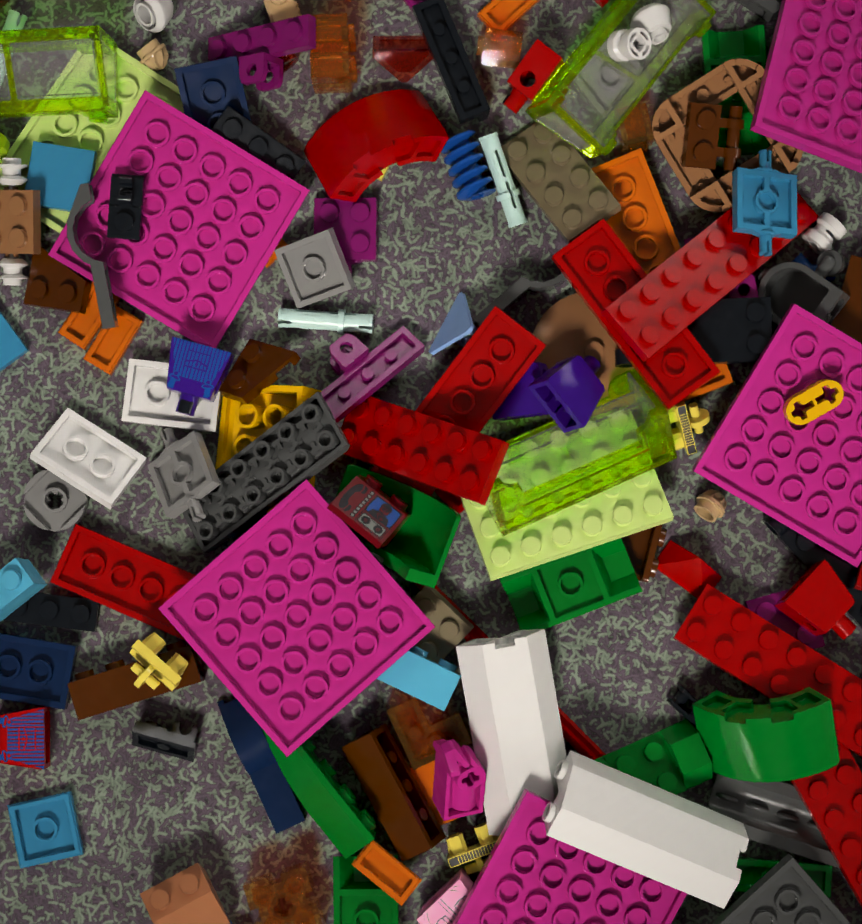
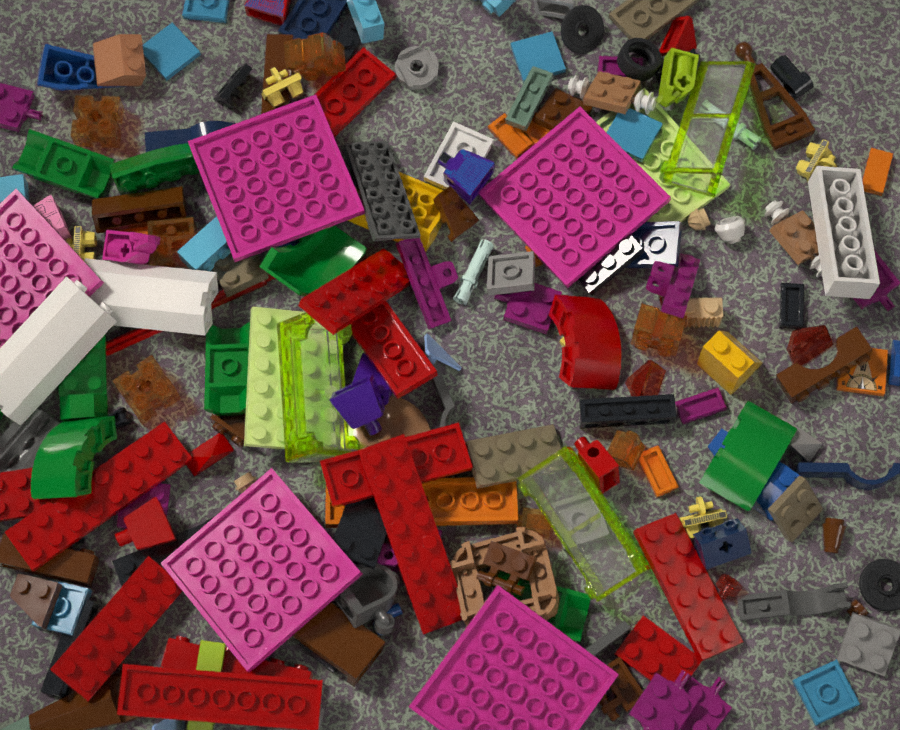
camera: 110 degrees right, 15 degrees down
white plate [30,407,147,510] -> none
dark grey piece [67,183,119,329] -> none
black plate [107,174,145,240] -> none
light grey plate [147,428,221,522] -> none
dark red slope [327,474,412,549] -> none
orange tile [351,840,422,906] -> none
blue piece [441,130,496,201] -> none
light aqua pin [478,132,528,228] -> none
white wheel [607,27,652,62] -> none
white cone [630,3,672,45] -> none
light yellow hips [654,401,710,455] -> none
dark azure plate [732,149,797,257] -> none
yellow beam [783,379,844,425] -> none
white wheel [802,212,847,255] -> none
none -> clear orange brick [112,355,181,425]
none -> dark azure tile [143,22,201,81]
none -> clear orange brick [284,32,346,81]
none -> sand green plate [505,66,553,131]

